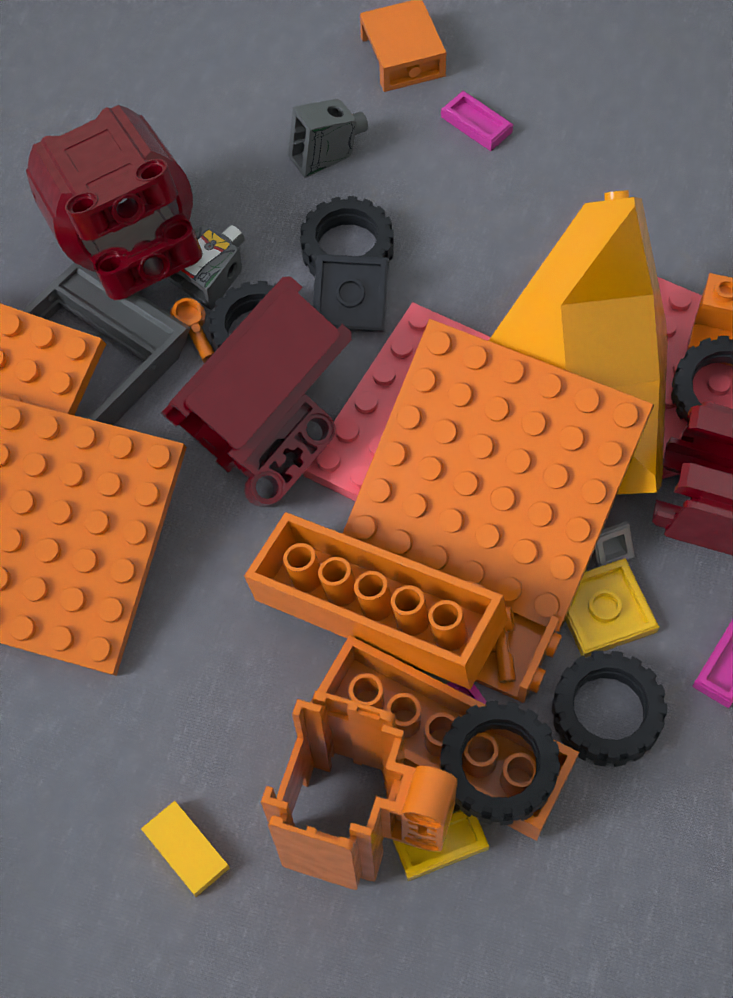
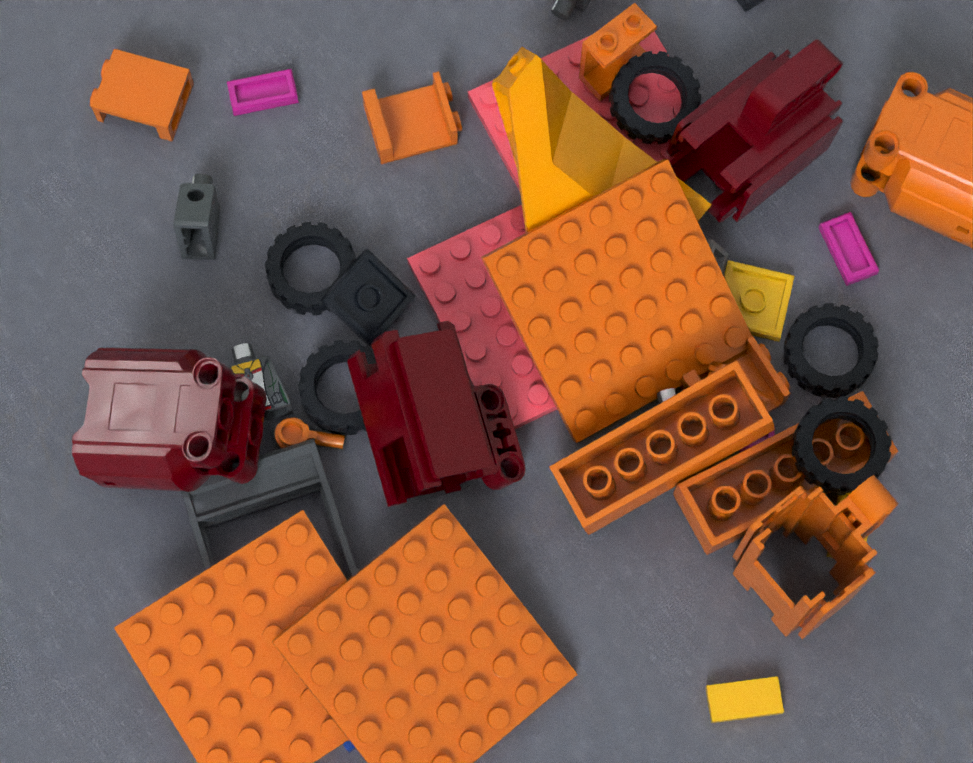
camera: 60 degrees left, 10 degrees up
none -> orange panel [362,71,462,164]

